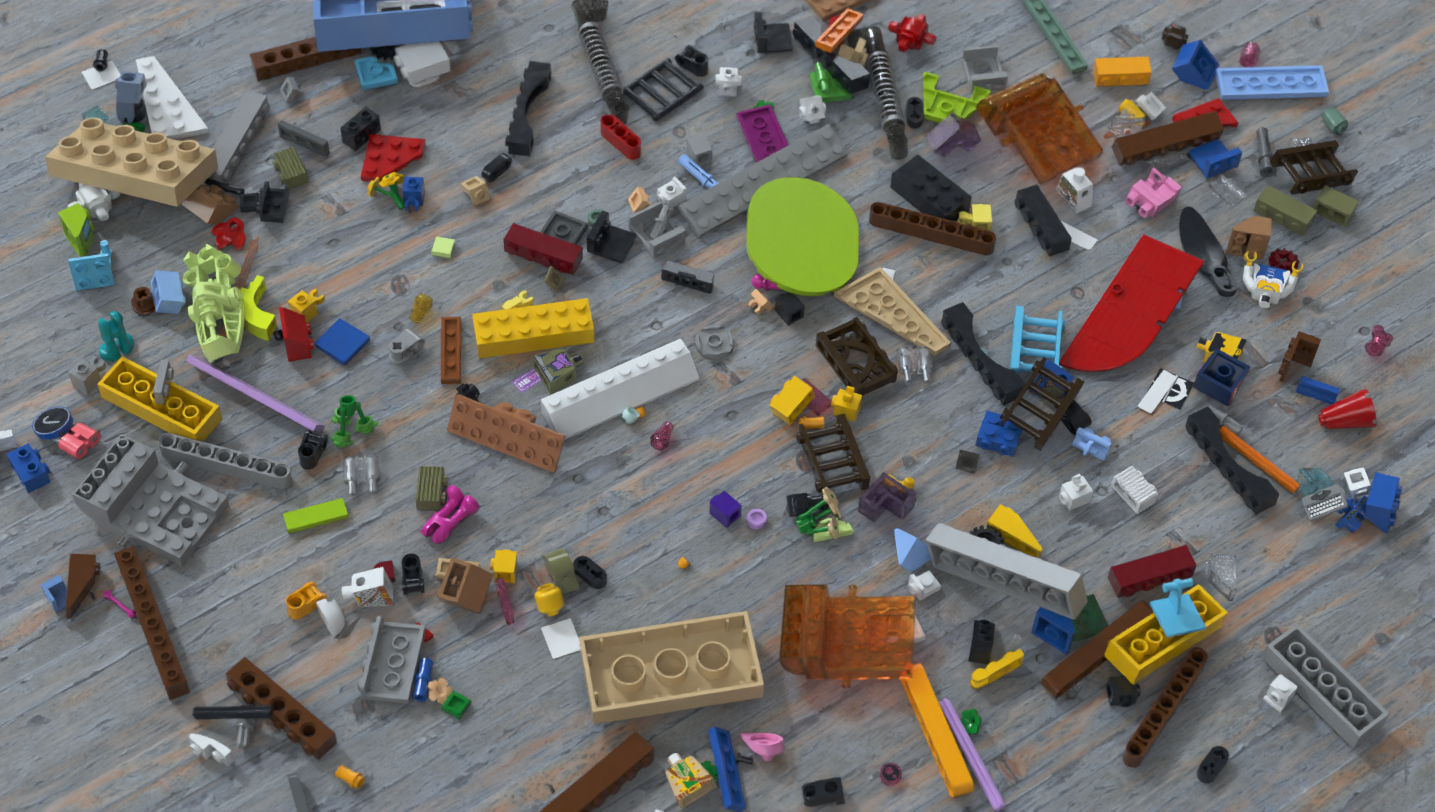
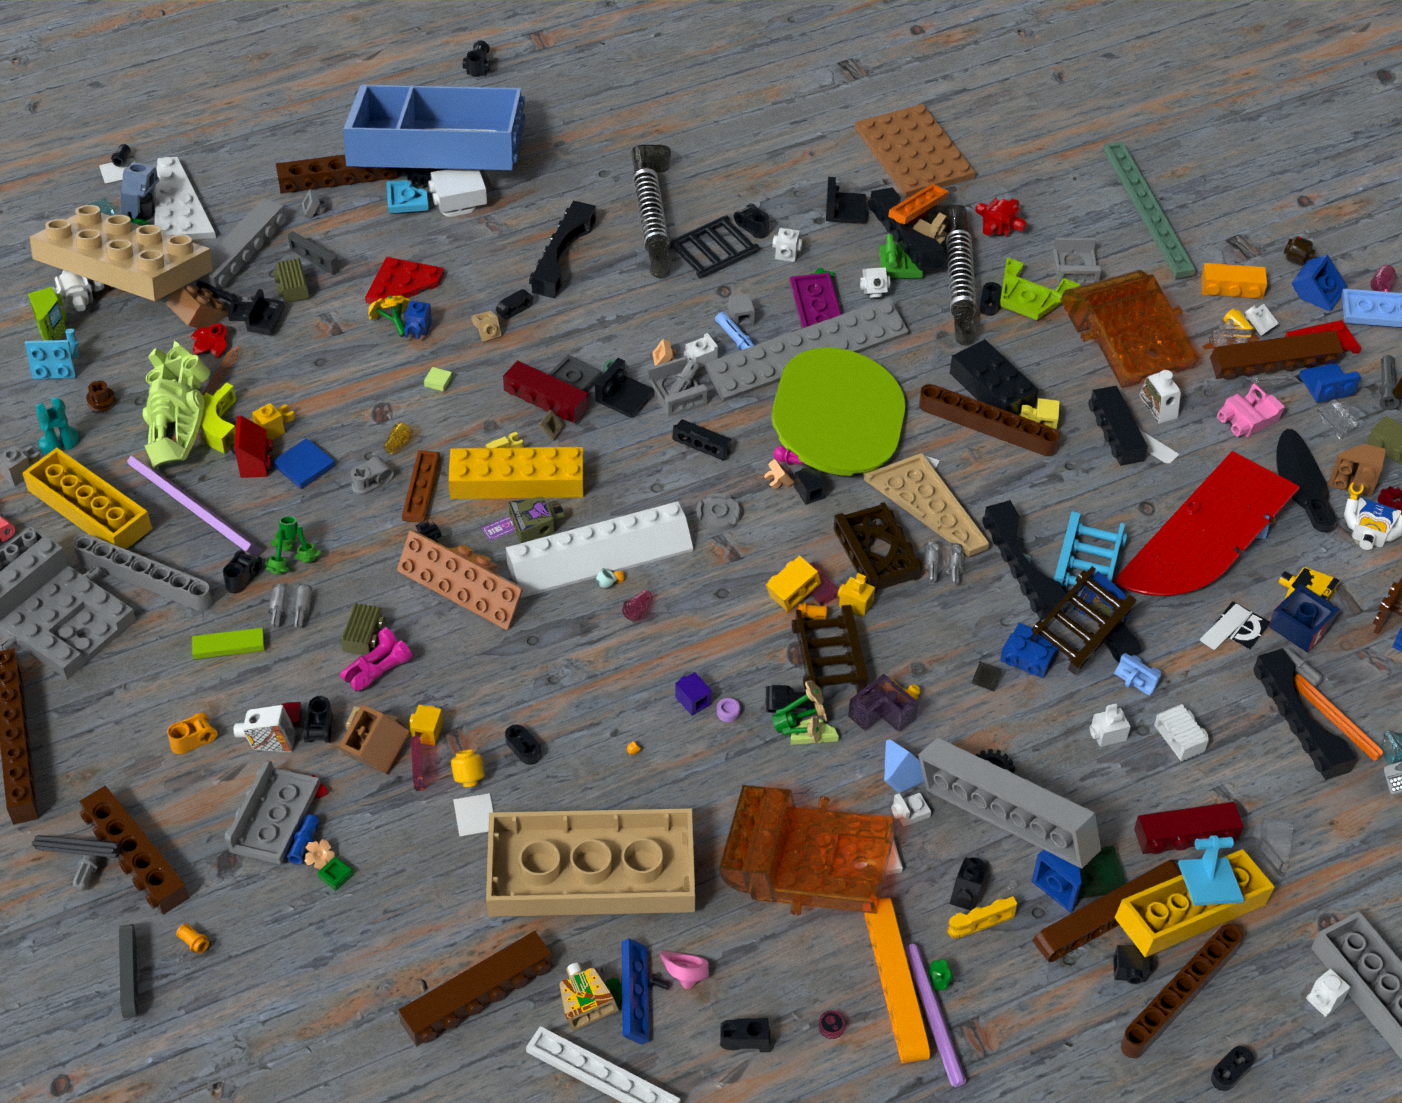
camera: 10 degrees right, 5 degrees down
light blue brick [150,270,186,314] -> none
light grey plate [153,360,174,404] -> none
white slope [188,734,234,766] -> none
white brick [316,599,345,638] -> none
black brick [340,107,381,151] -> none
olive brick [542,548,580,595] -> none
red beam [600,114,641,160] -> none
clear purple brick [926,113,982,157] -> none
yellow slope [986,504,1043,558] -> none

